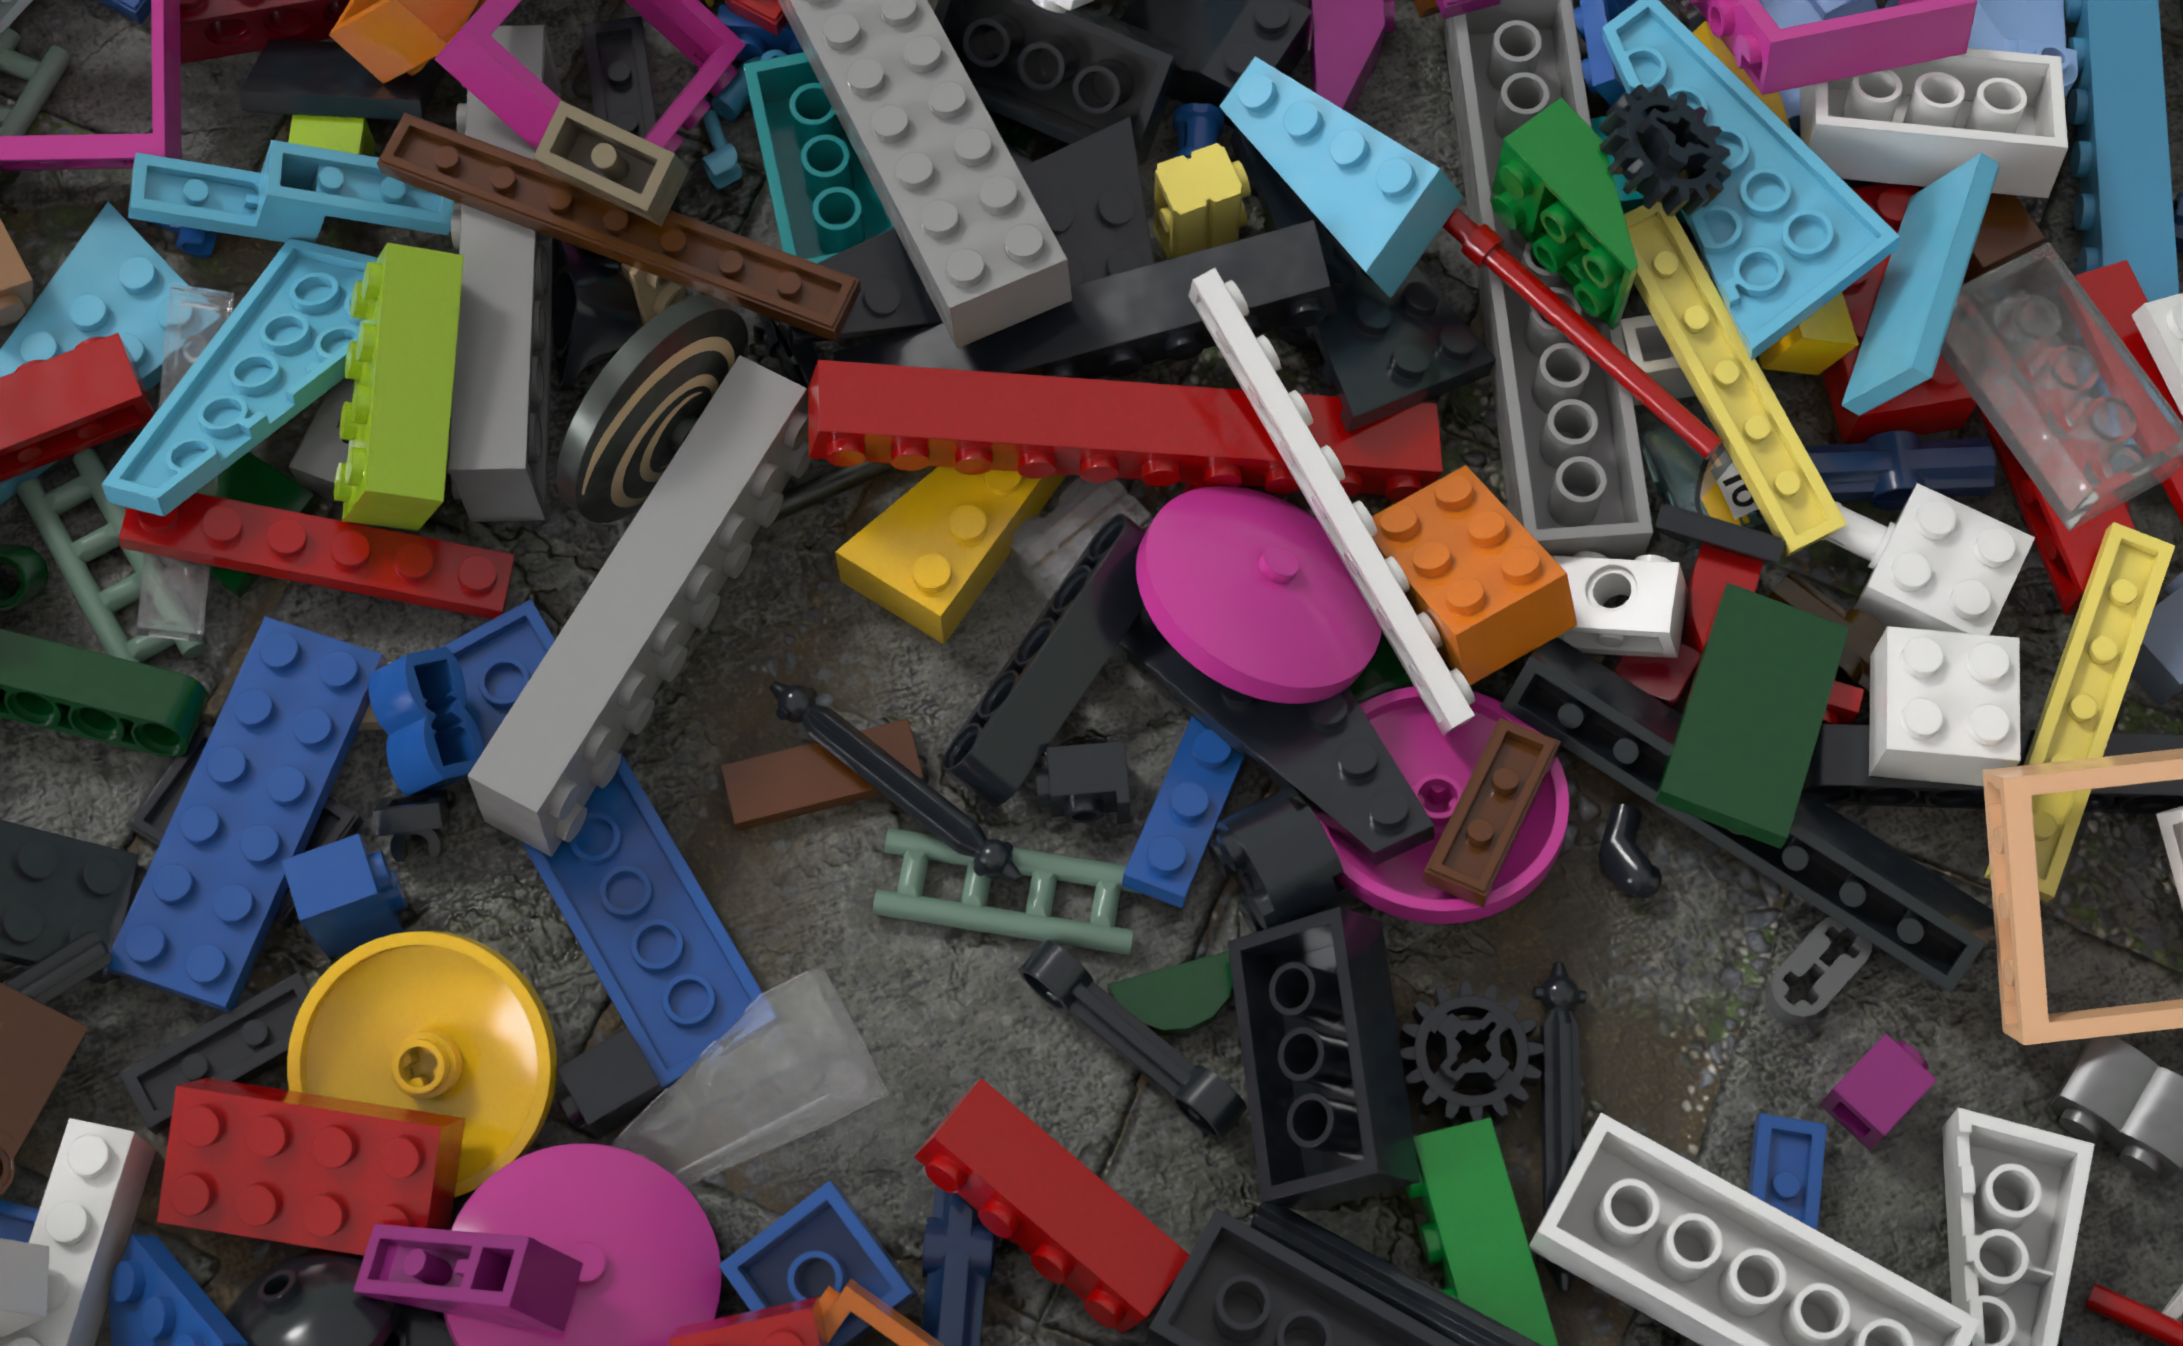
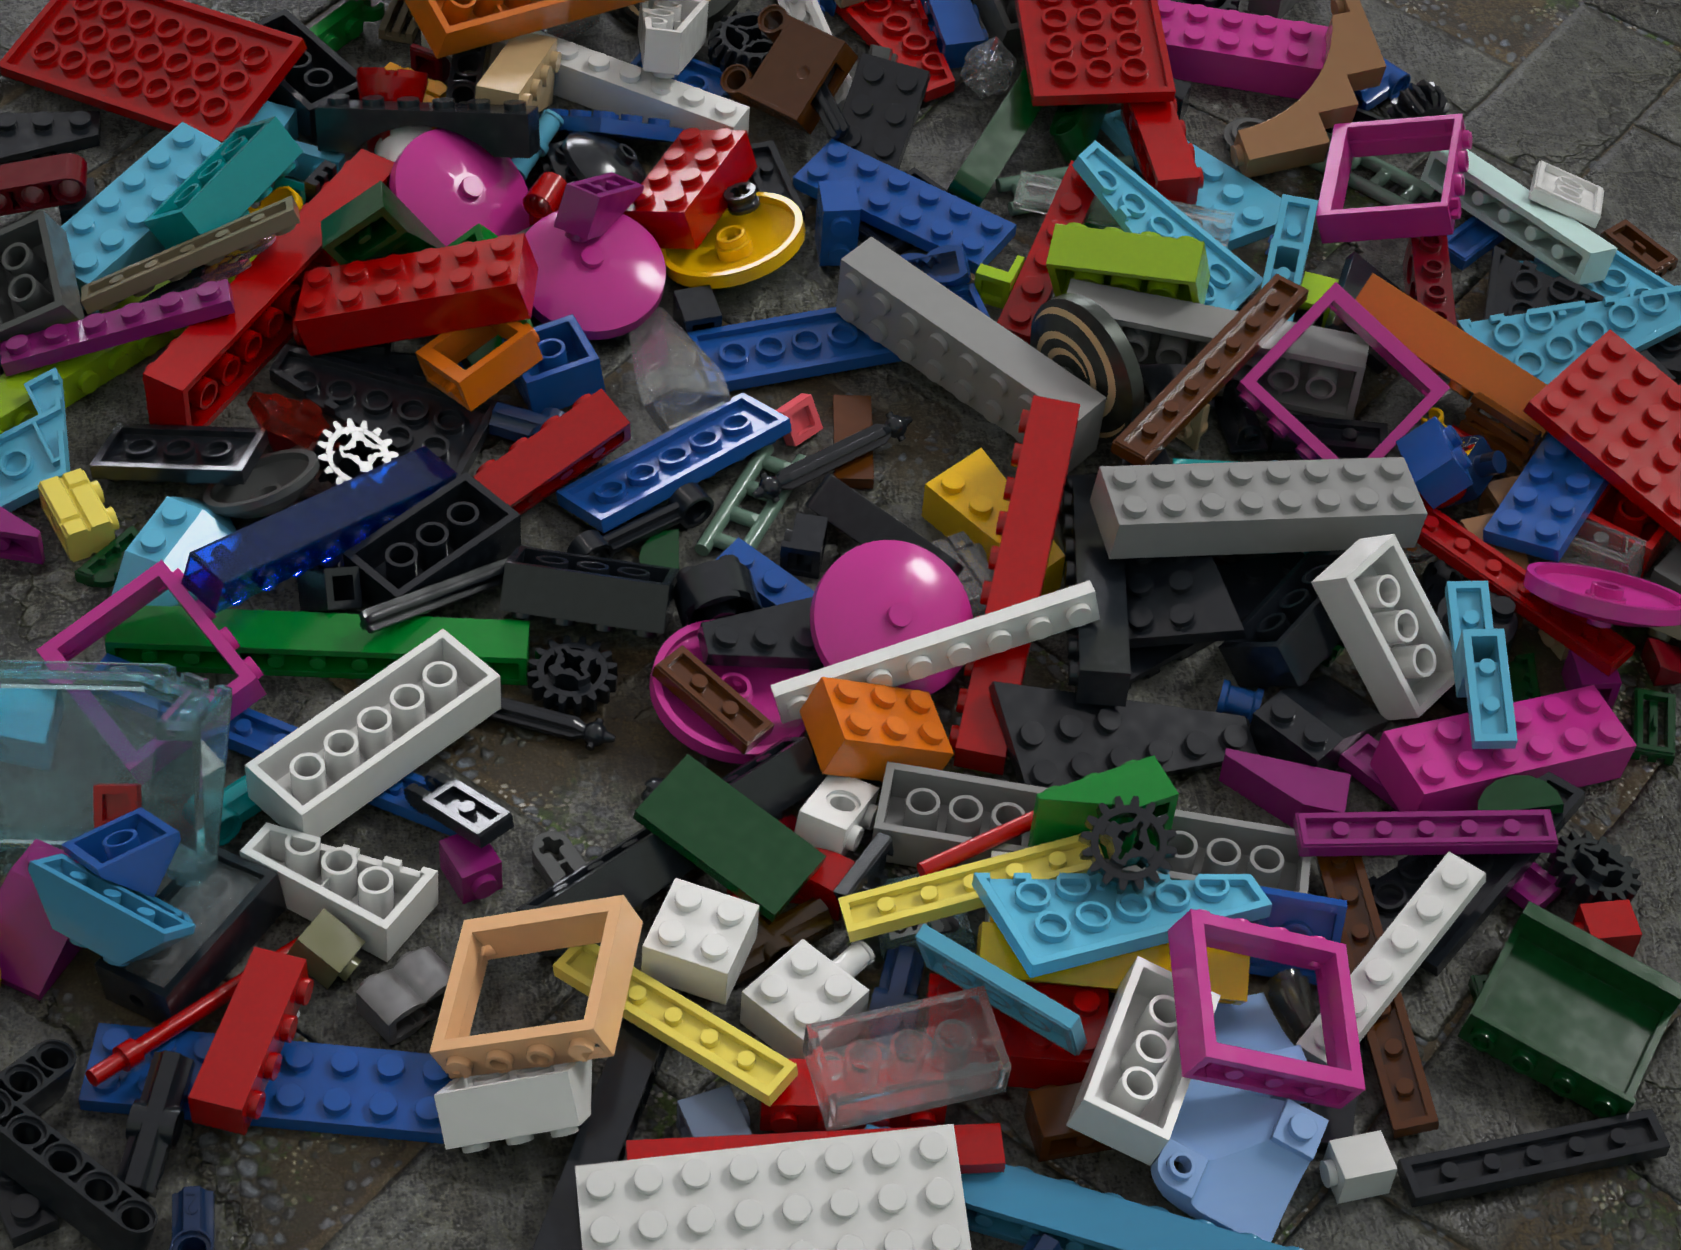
camera: 100 degrees right, 20 degrees down
dark tan brick [533,100,689,226] -> none
light yellow brick [1153,143,1251,260] -> none
medium azure wedge [1219,57,1463,299] -> none
none -> olive brick [287,908,366,989]
none -> black hinge [403,770,514,849]
none -> blue plate [556,392,792,533]
none -> black bush [724,182,760,216]
none -> coral tile [776,393,823,447]
none -> lime panel [974,255,1025,309]

